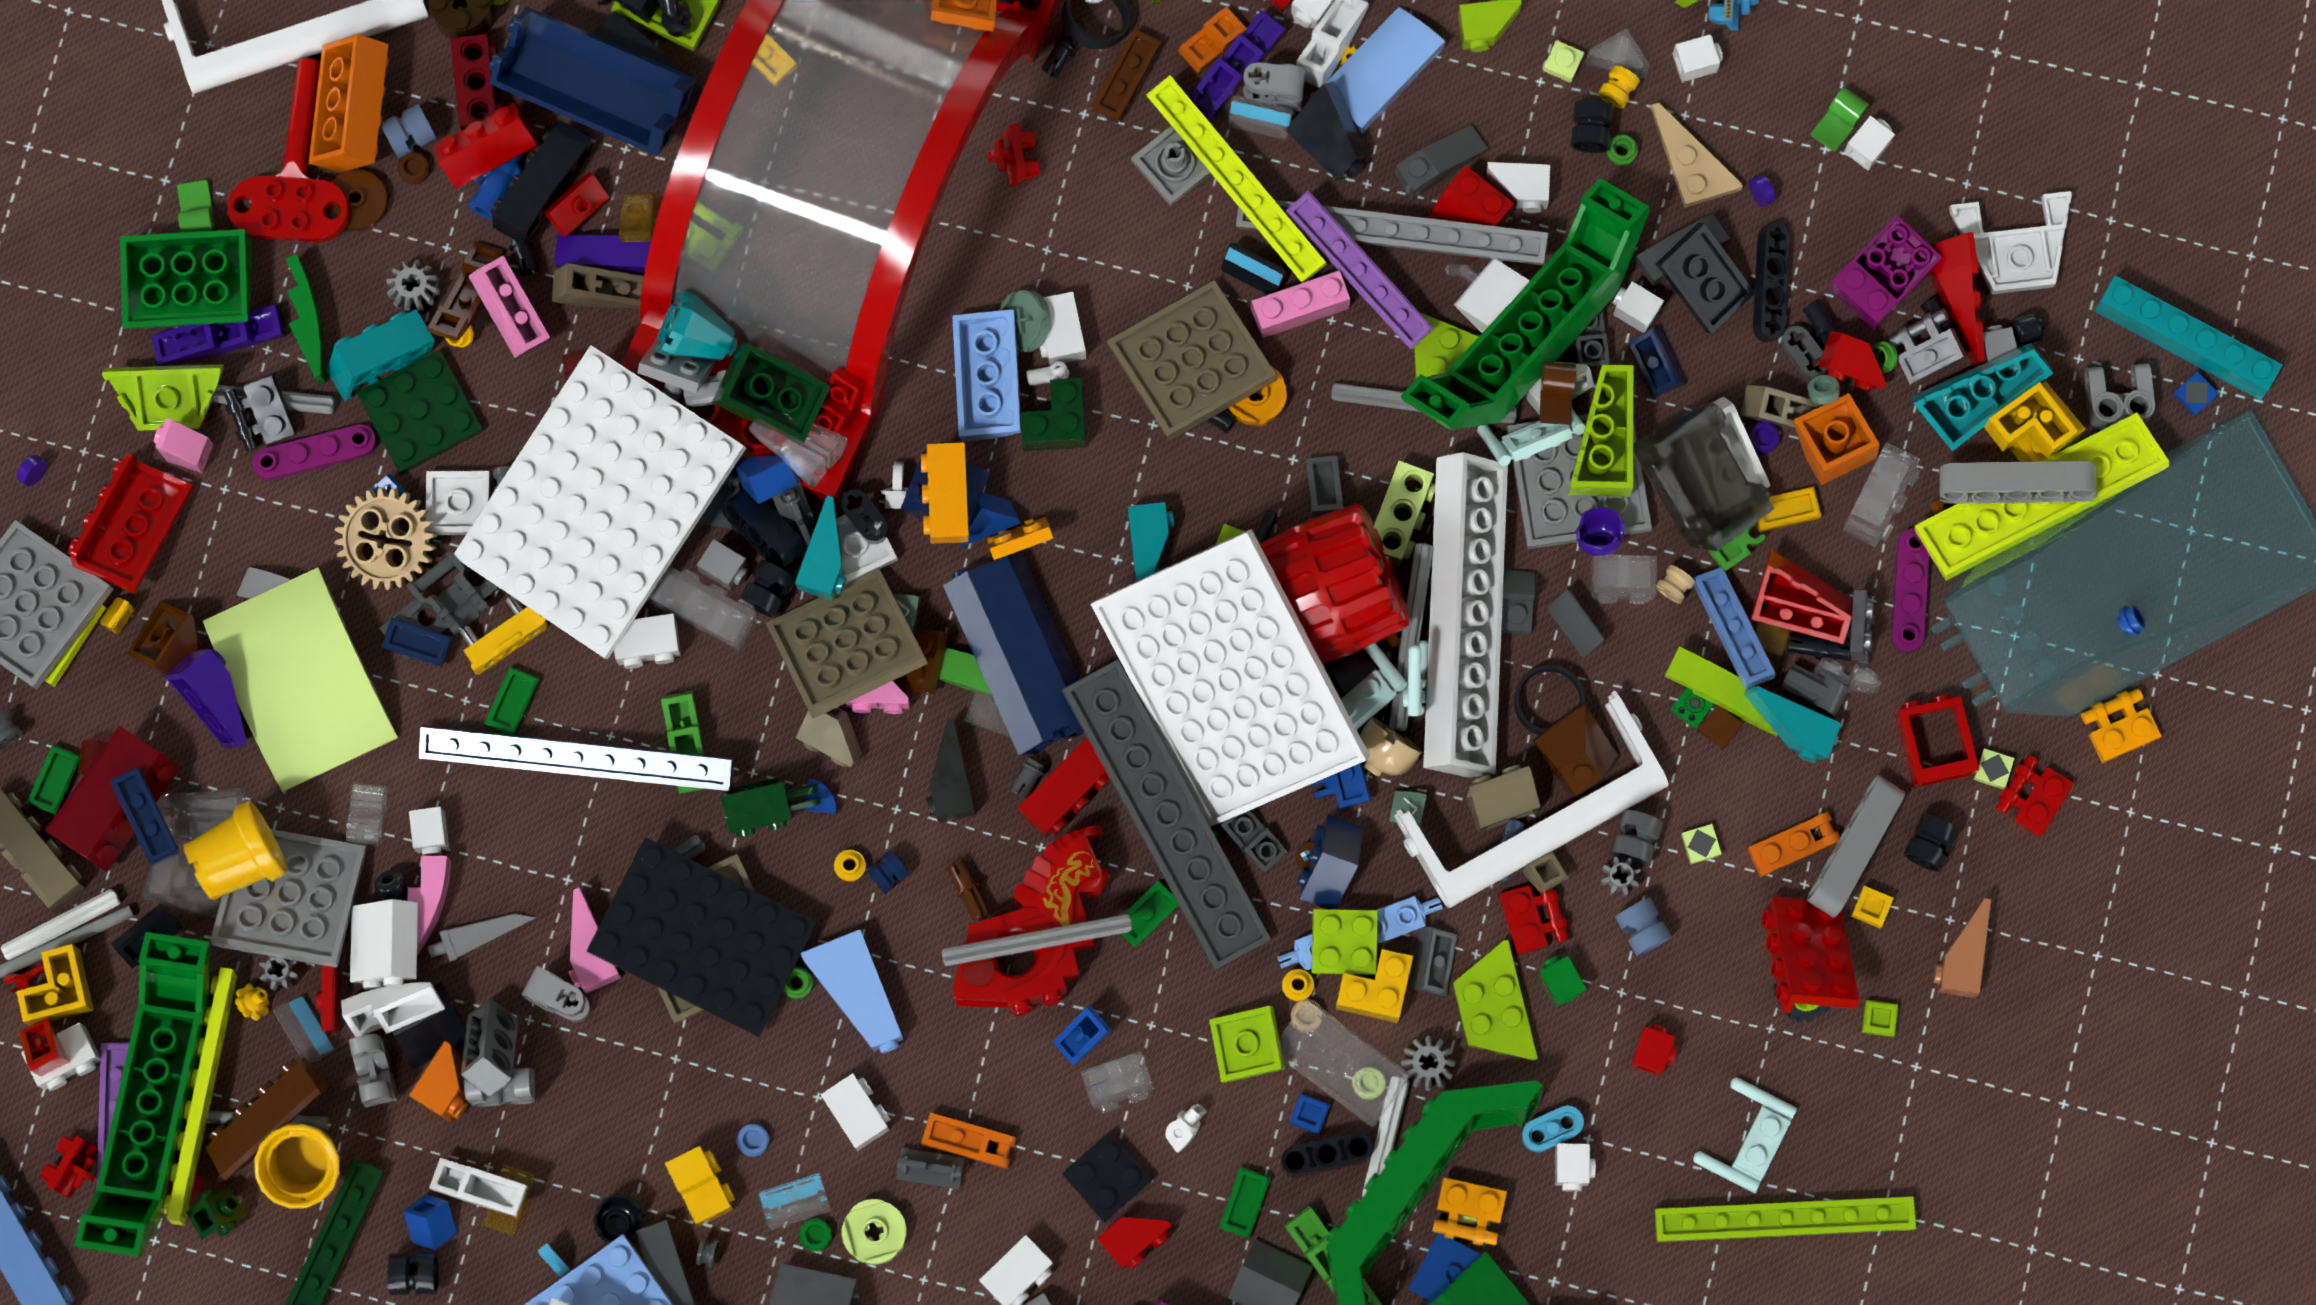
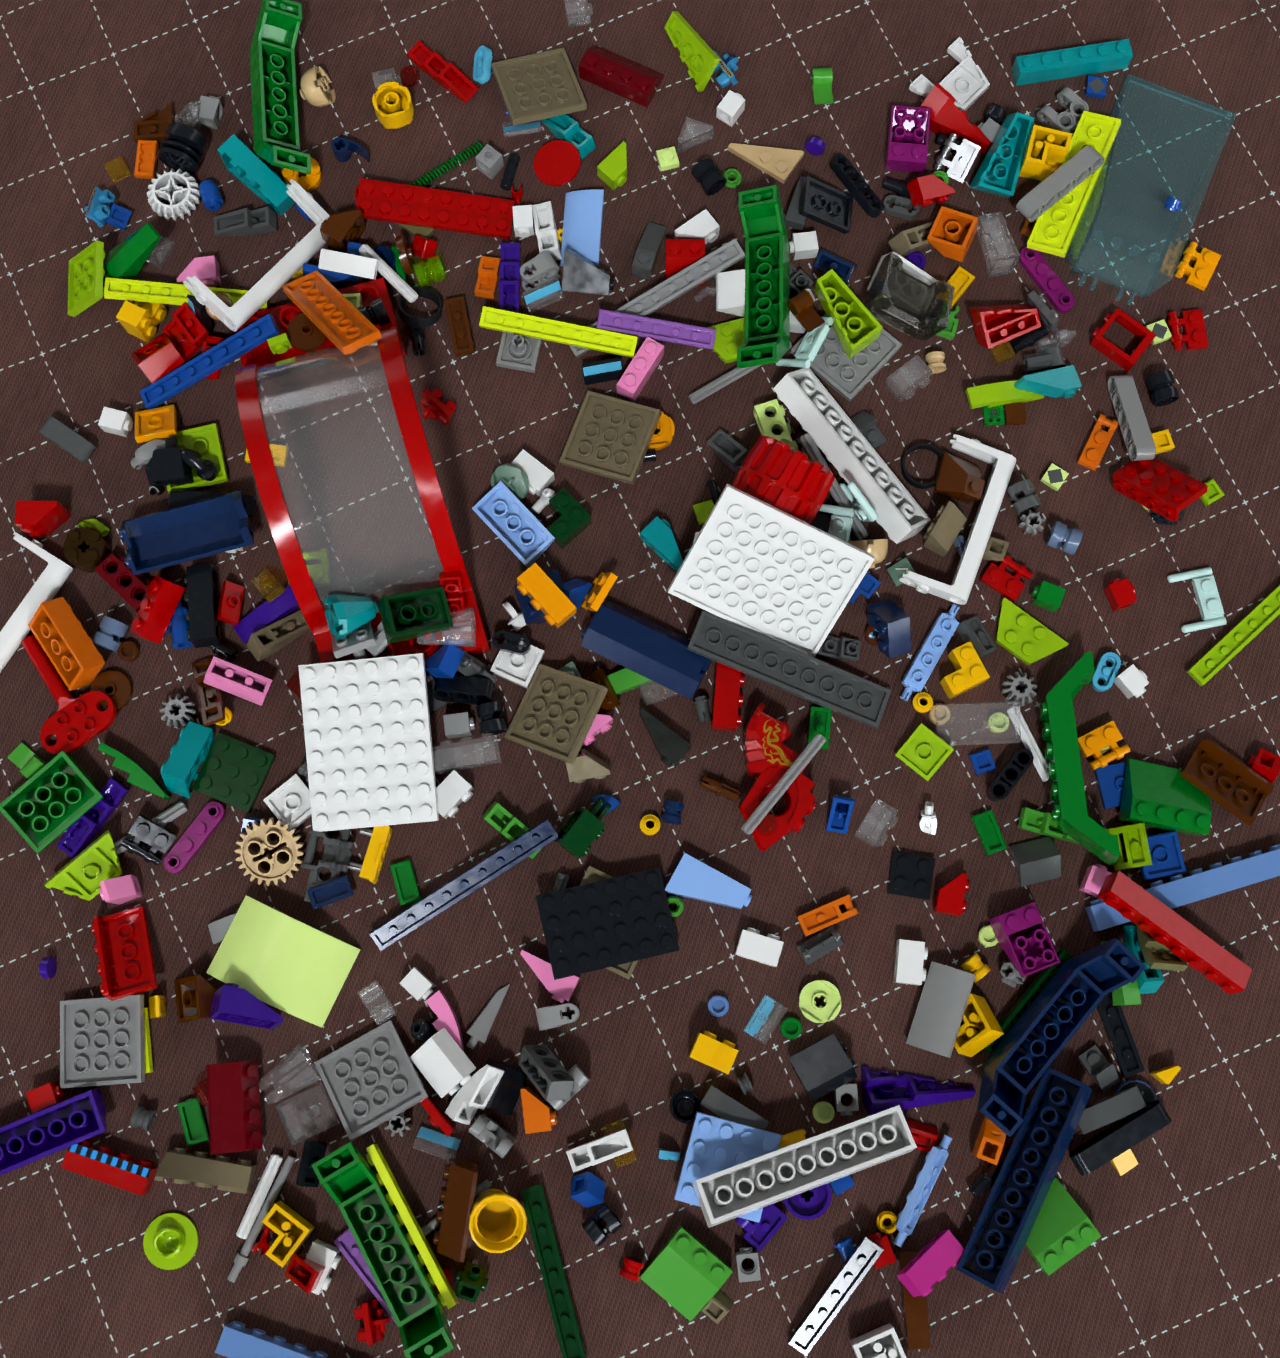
camera: 40 degrees left, 0 degrees up
dark blue tile [109,767,181,867] -> none
yellow piece [183,801,288,901] -> none
yellow plant [235,983,270,1021] -> none
teal slope [795,495,847,602] -> none
lime plate [1311,909,1378,975] -> none
dark grey slope [1548,589,1605,658] -> none
dark purple hair [1576,507,1624,556] -> none
yellow wheel [1598,65,1640,109] -> none
medium blue plate [1693,567,1776,689] -> none
sand green tile [1808,375,1840,405] -> none
white brick [1844,116,1895,171] -> none
nougat slope [1933,898,1991,998] -> none

